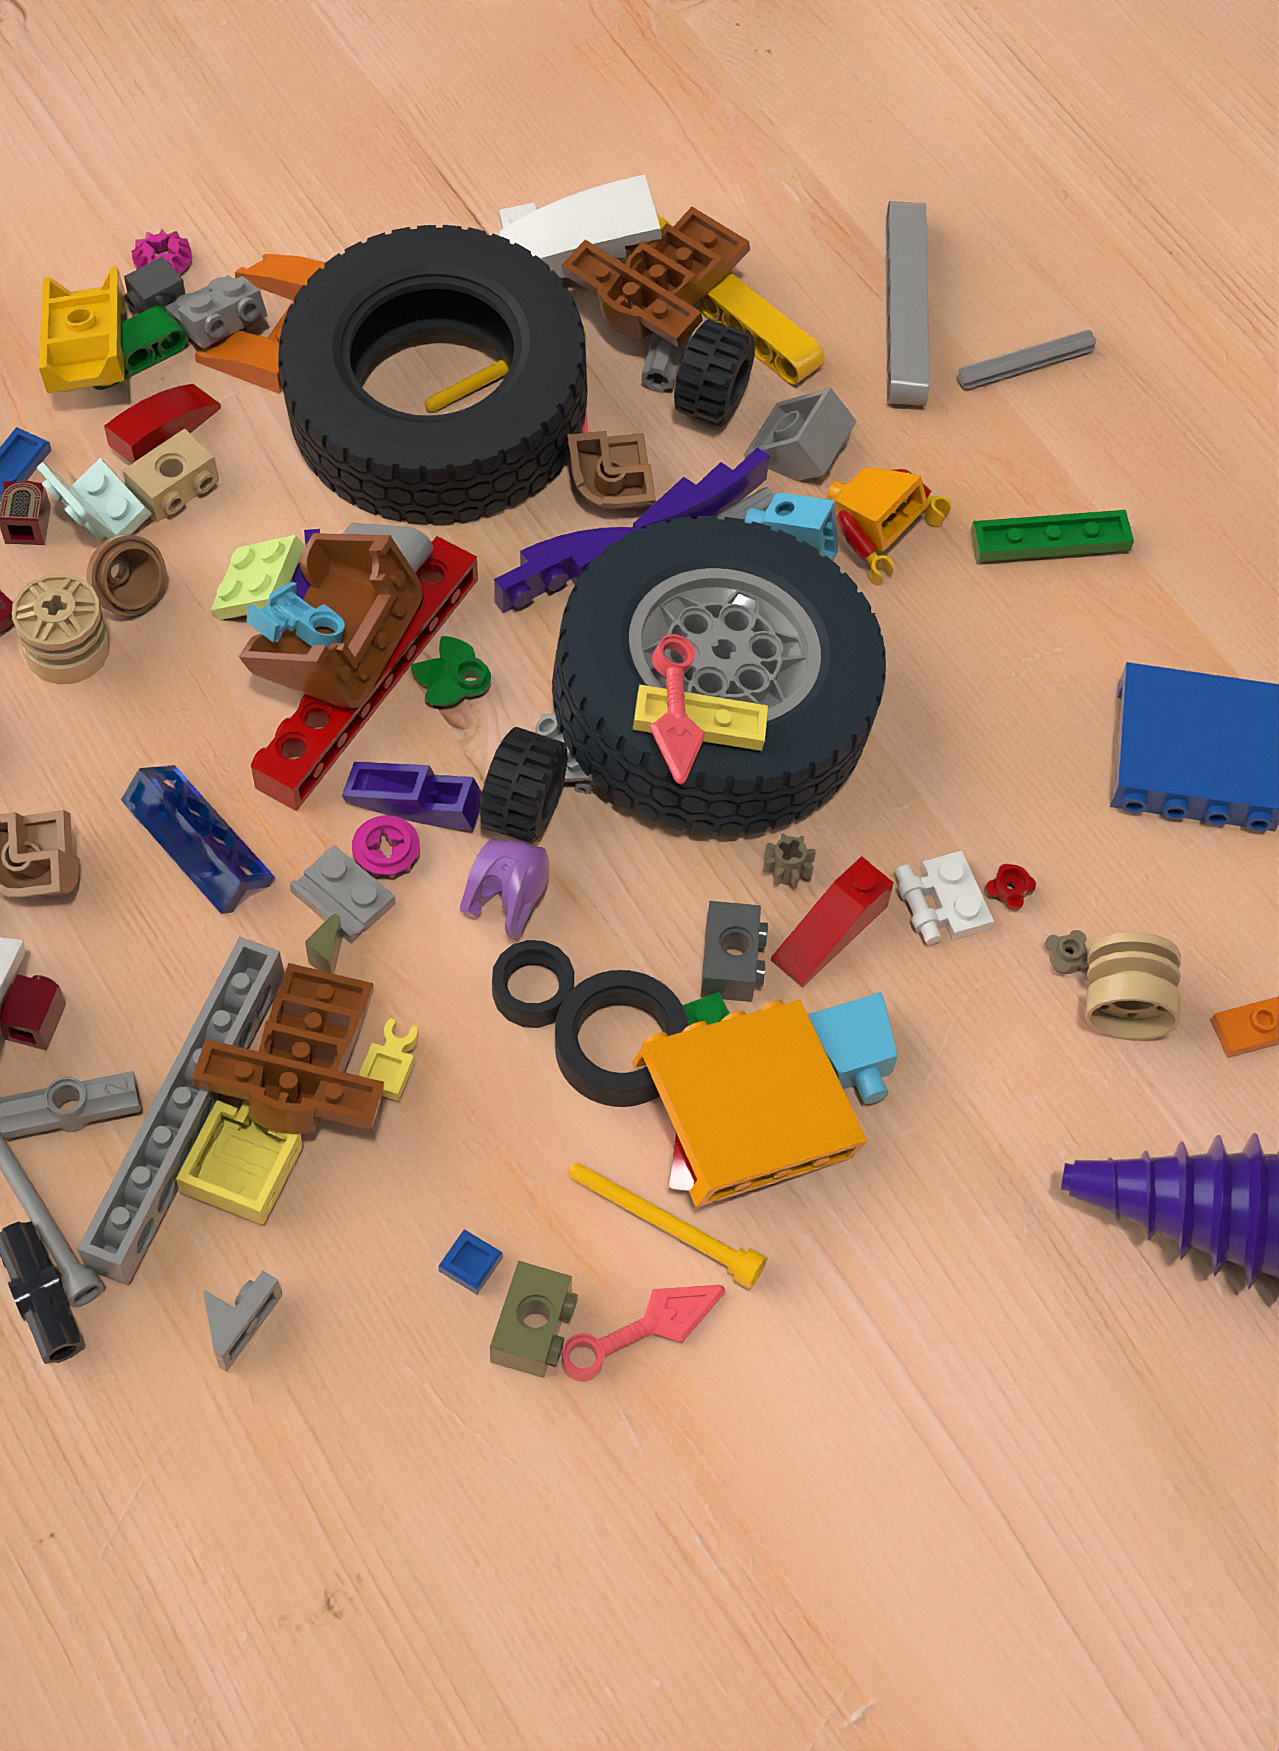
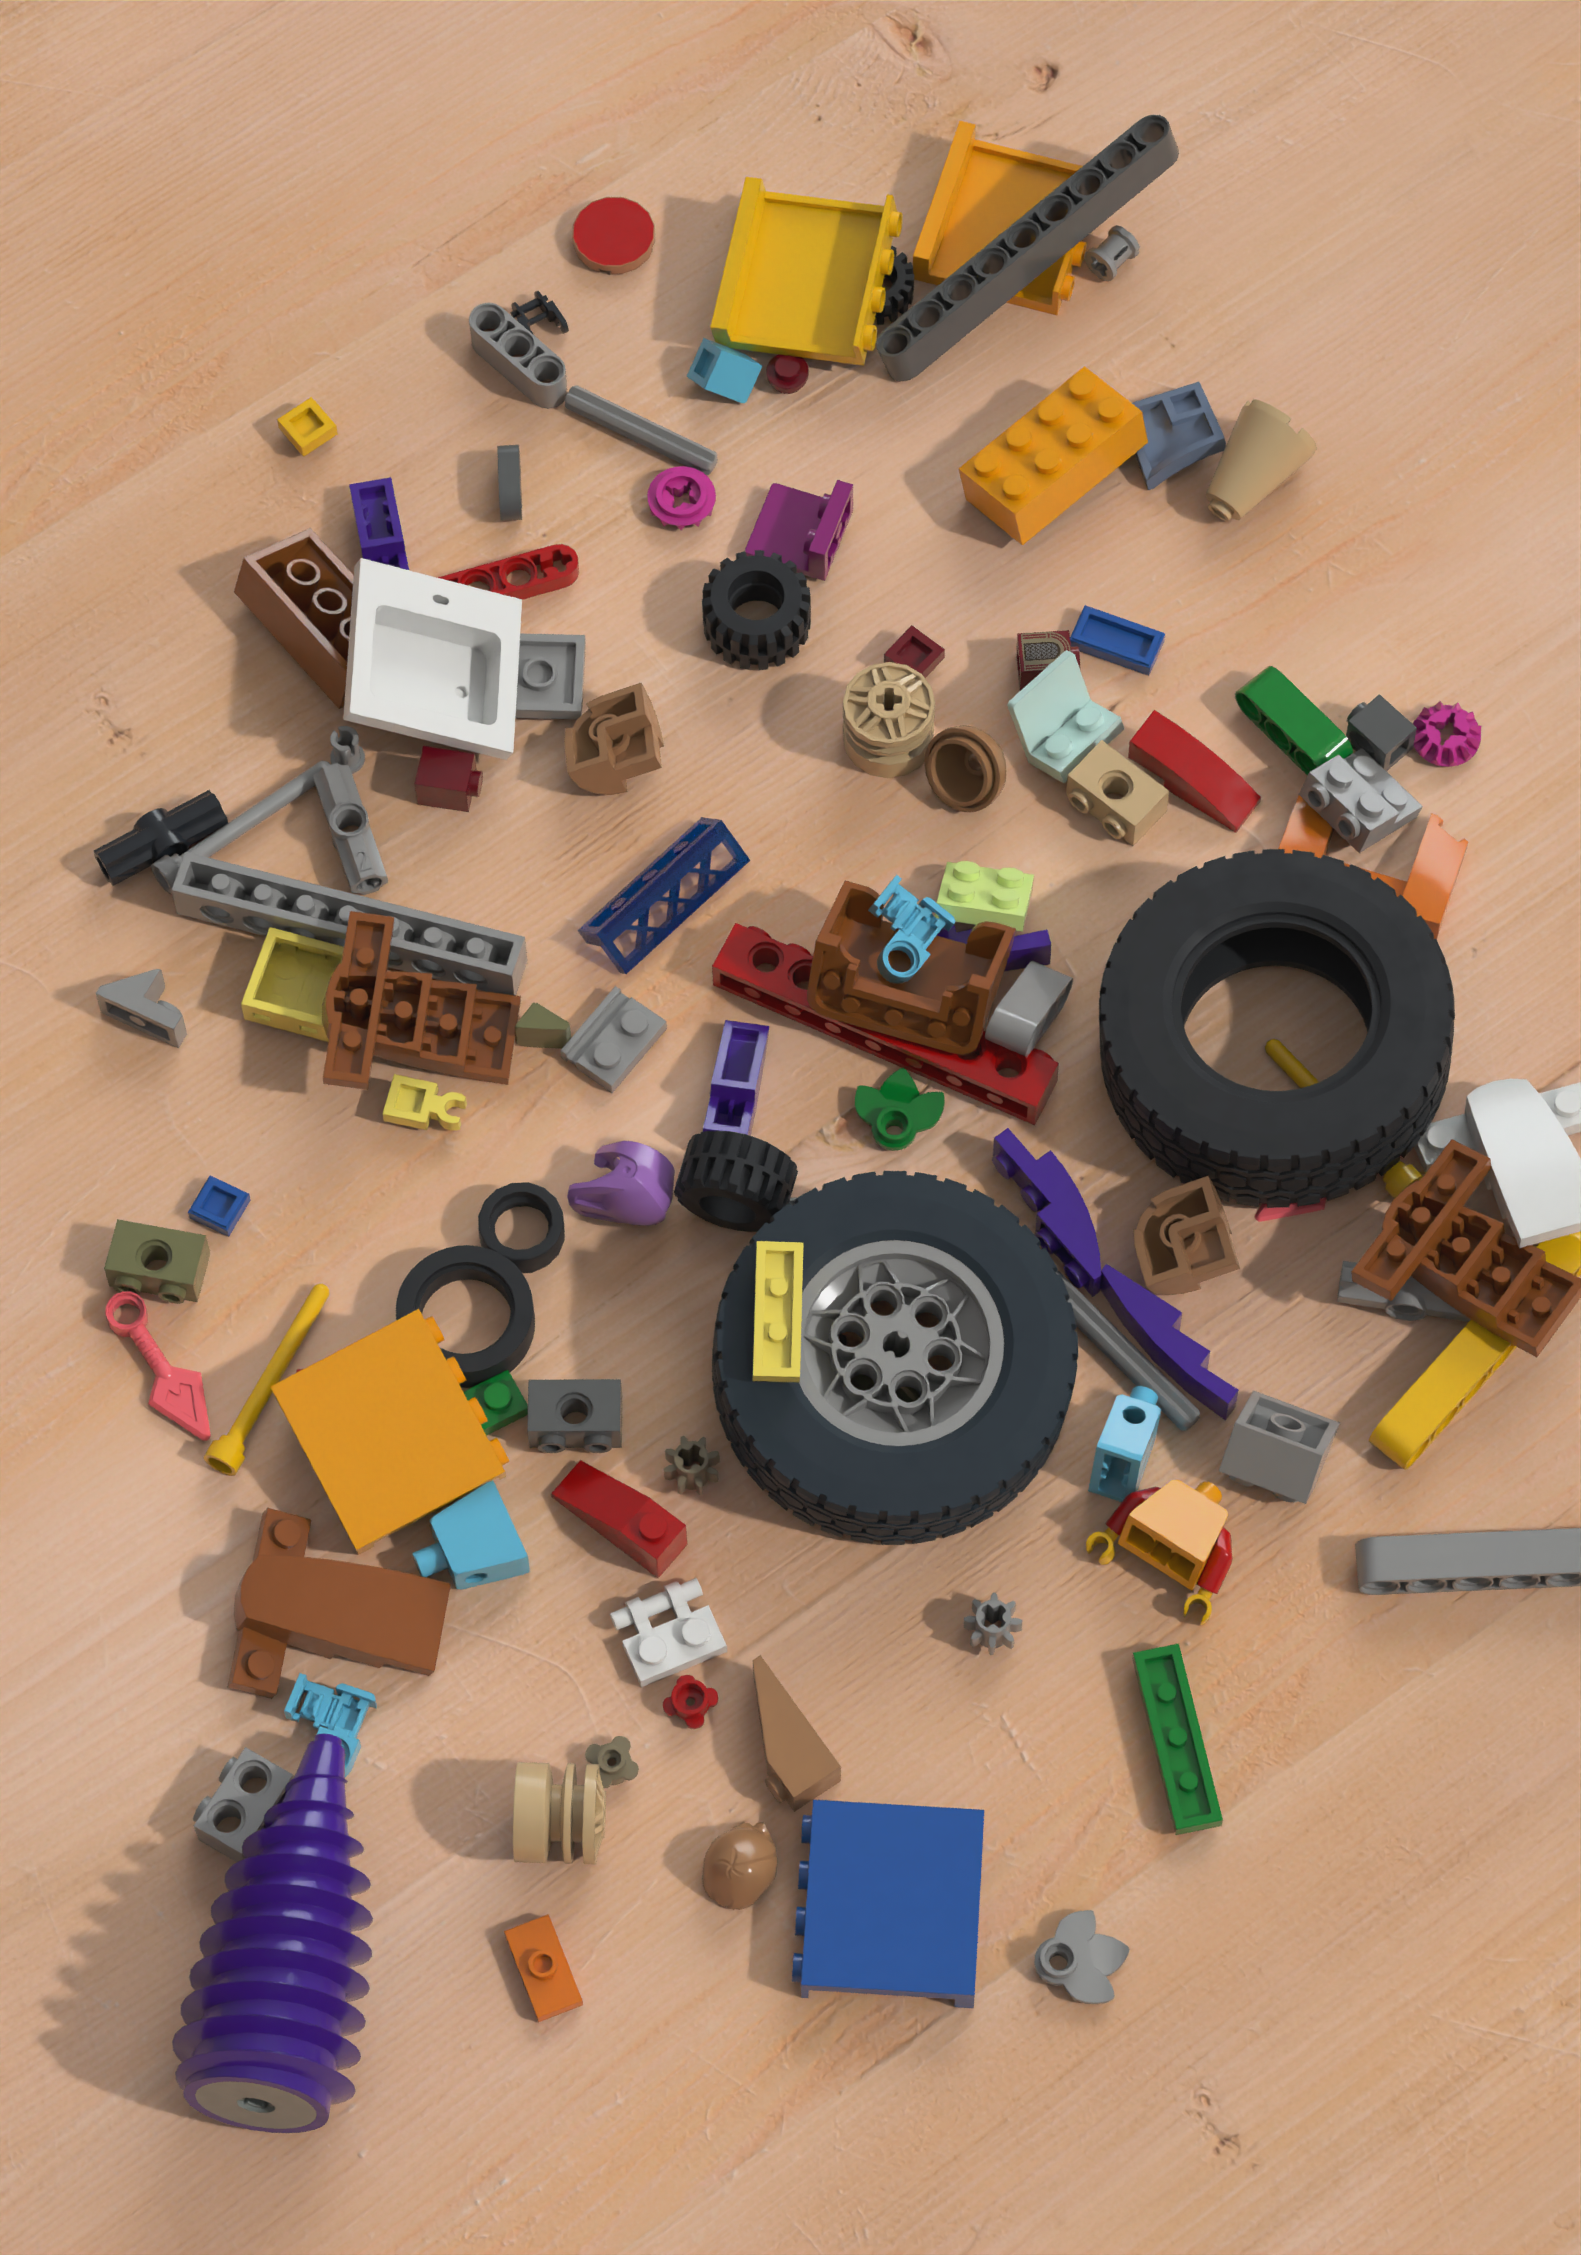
camera: 90 degrees right, 5 degrees up
yellow piece [39,266,125,393] -> none
dark pink gear [352,815,420,879] -> none
coral piece [649,634,706,784] -> none
black tyre [674,319,755,427] -> none
light grey axle [958,329,1096,389] -> none
none -> light grey brick [193,1747,294,1862]
none -> dark orange slope [227,1508,451,1699]
none -> medium azure piece [284,1673,377,1777]
none -> medium nougat hair [702,1822,777,1910]
none -> medium nougat slope [753,1655,841,1812]
none -> light grey gear [964,1593,1022,1655]
none -> light grey plate [1034,1910,1130,2004]

